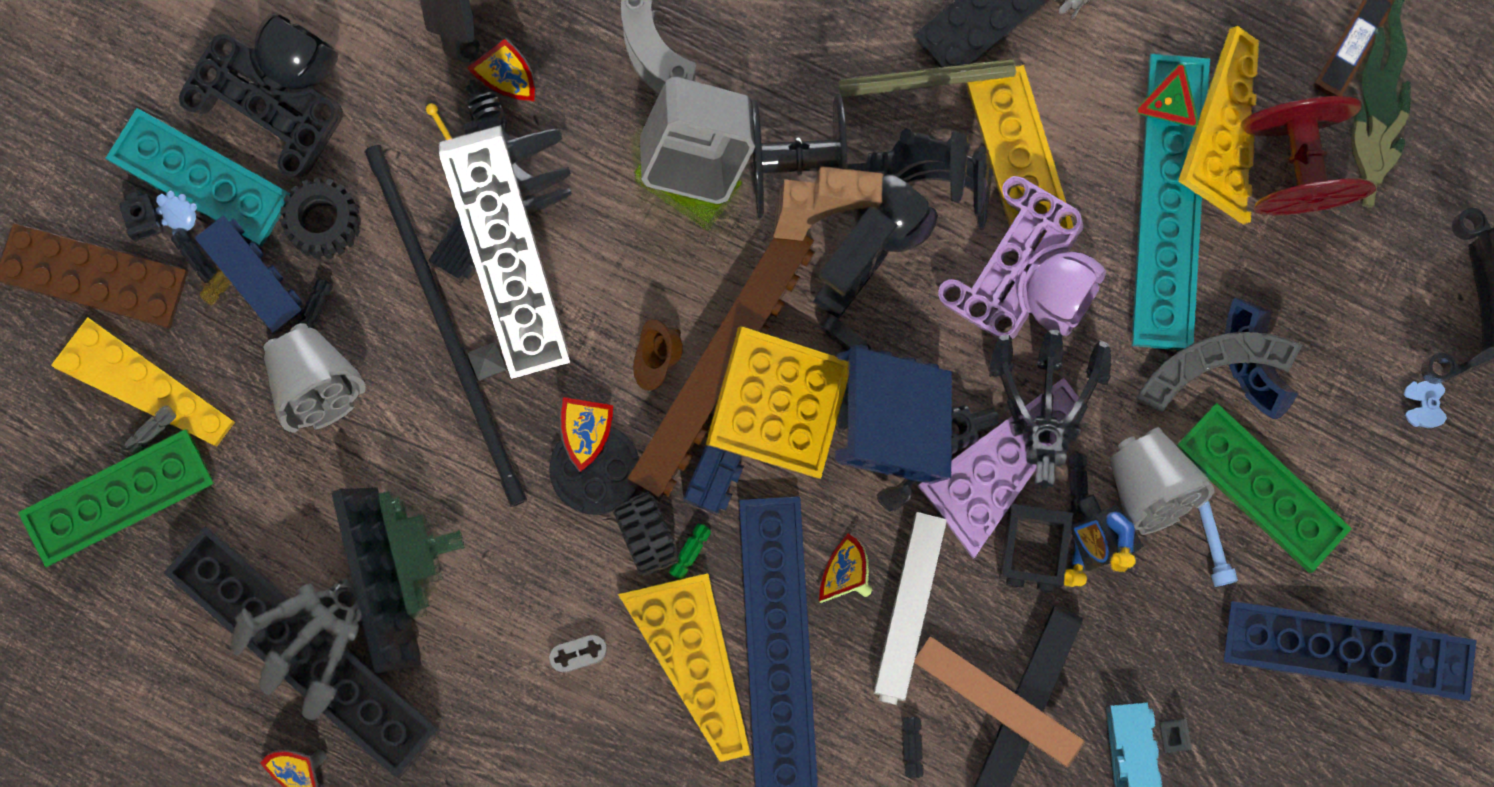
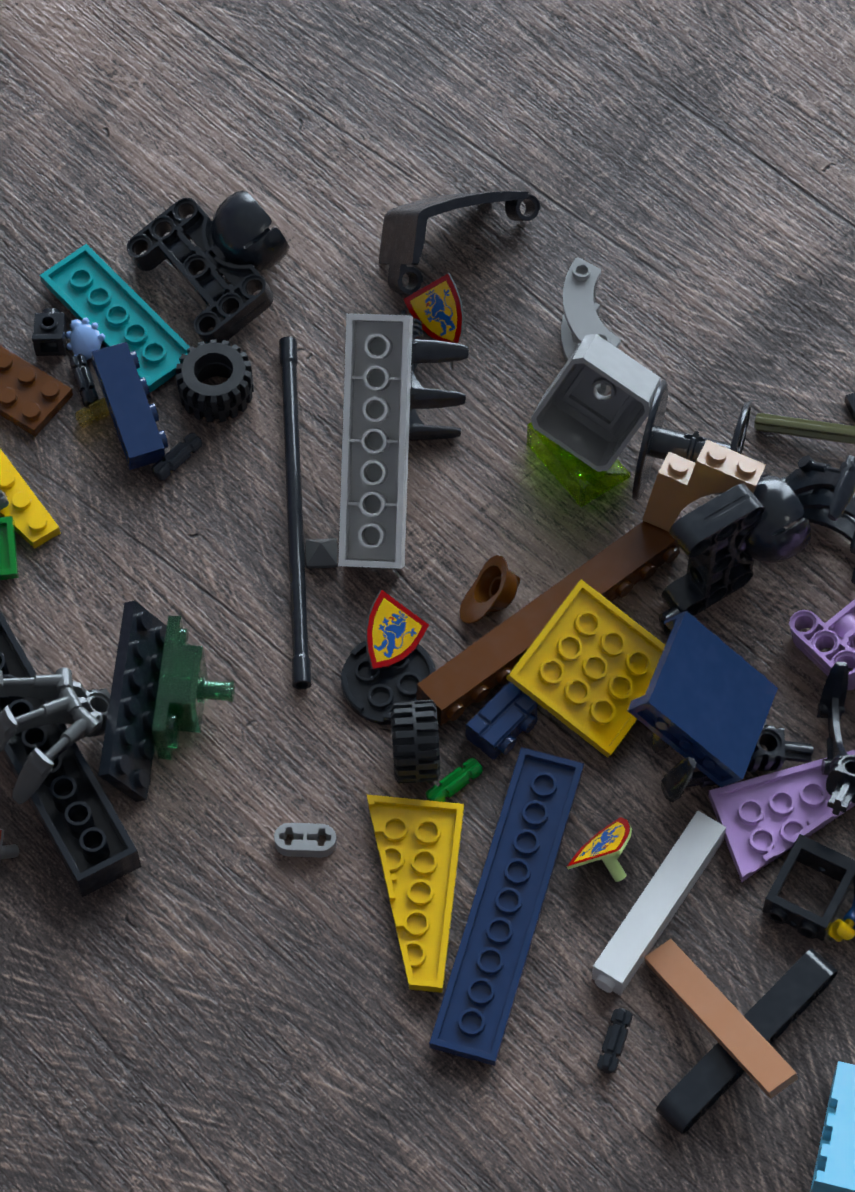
camera: 25 degrees right, 20 degrees down
light grey cone [263,323,365,433] -> none
black brick [428,214,477,284] -> none

